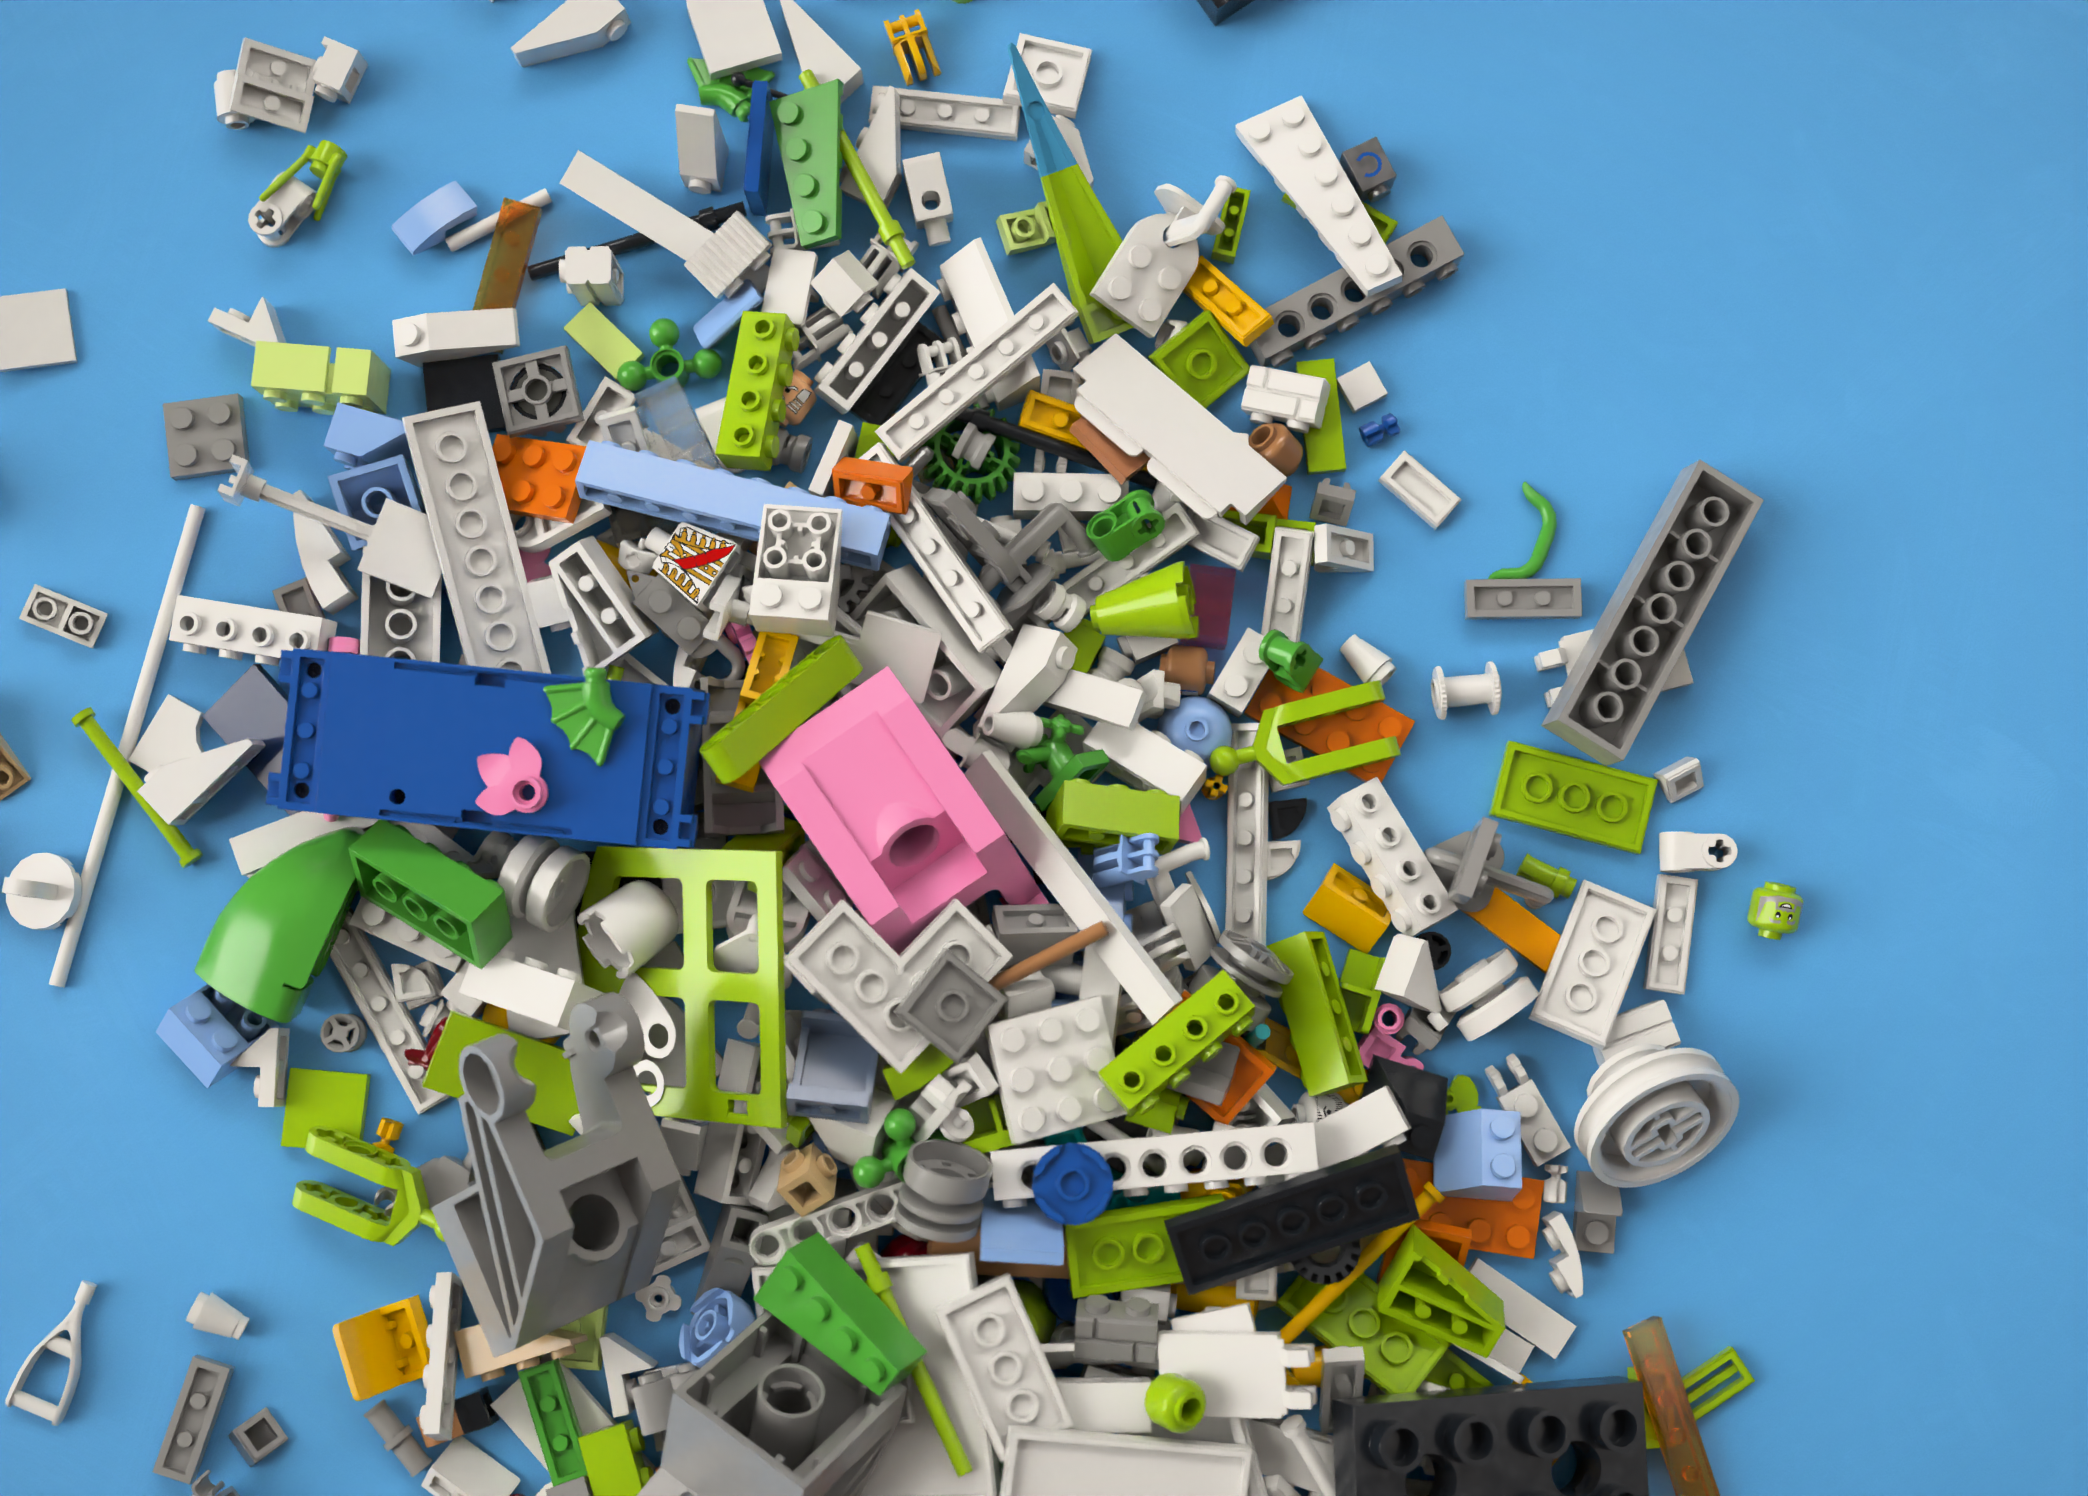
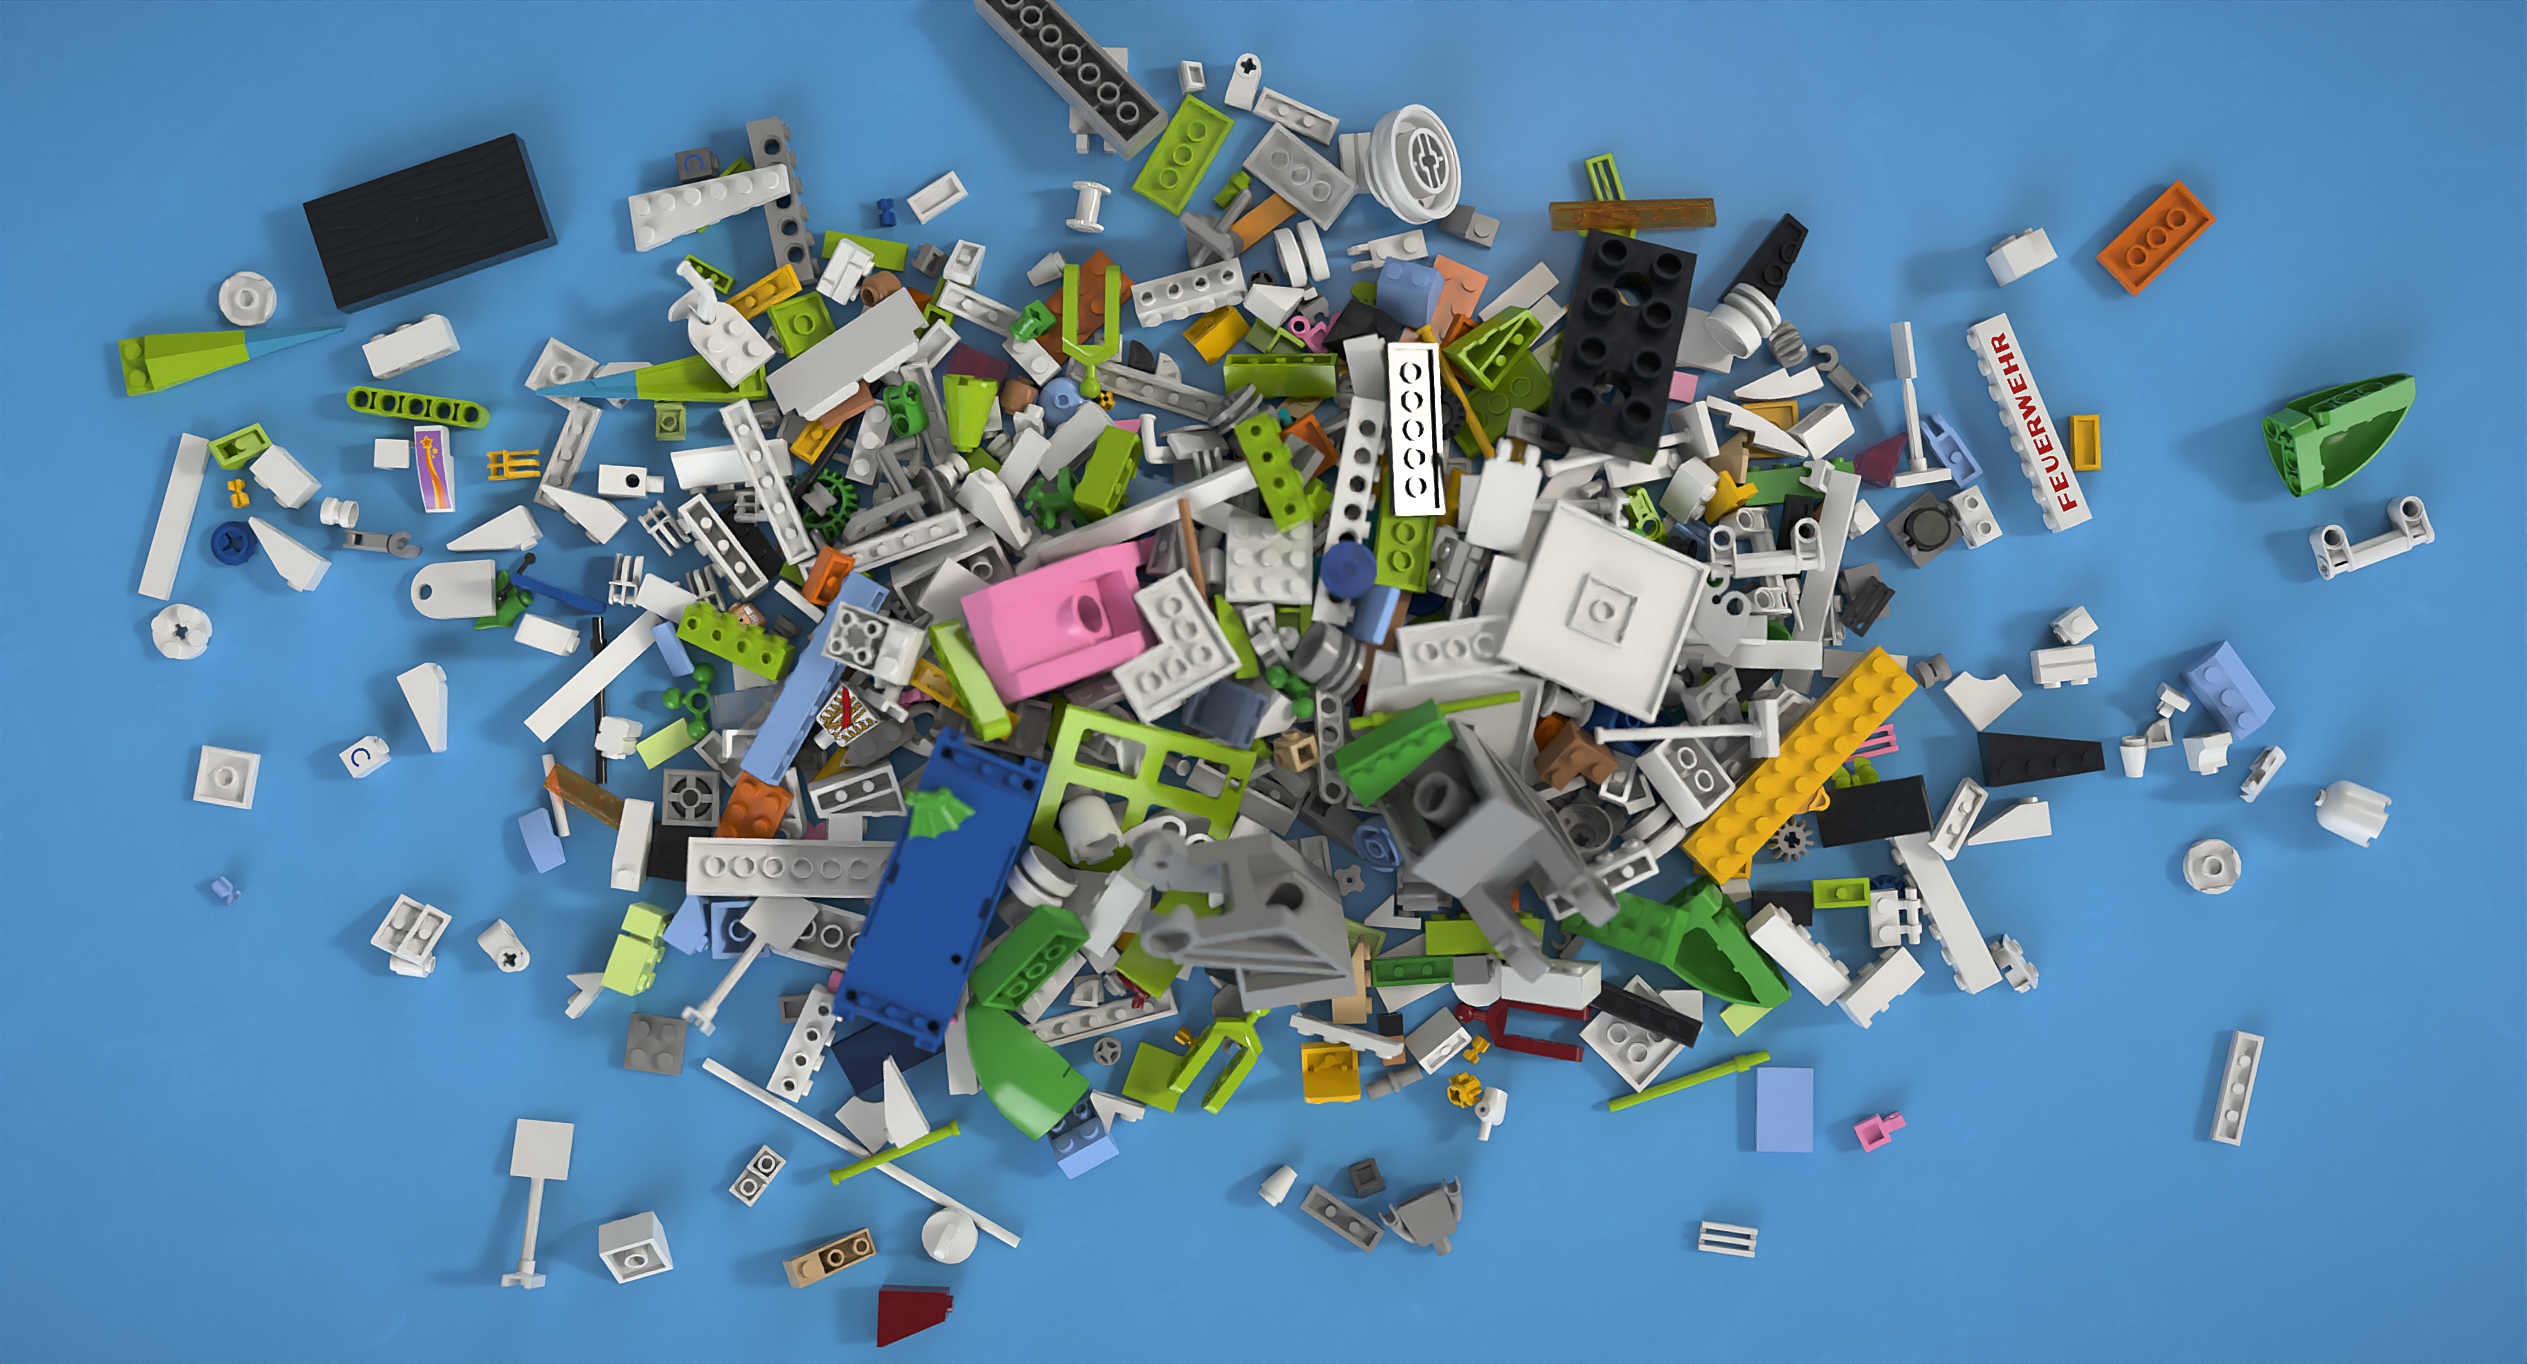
camera: 70 degrees left, 5 degrees up
white piece [5,1280,97,1426] -> none
lime plant [259,140,348,221] -> none
white slope [293,490,359,615] -> none
white brick [313,36,368,104] -> none
bright pink plate [476,737,549,815] -> none
white piece [618,537,658,574] -> none
white brick [684,211,773,299] -> none
bright green wing [769,79,844,249] -> none
lime bar [799,69,916,269] -> none
white brick [810,250,879,317] -> none
light grey tile [894,948,1008,1064] -> none
white cone [982,711,1043,749] -> none
light blue arm [1093,833,1159,888] -> none
lime head [1144,1373,1206,1433] -> none
white tile [1236,1267,1277,1301] -> none
white tile [1336,361,1388,414] -> none
light grey plate [1464,578,1582,620] -> none
bright green animal [1488,482,1557,579] -> none
white slope [1541,1211,1583,1299] -> none
white piece [1543,1164,1568,1204] -> none
lime head [1747,881,1804,940] -> none

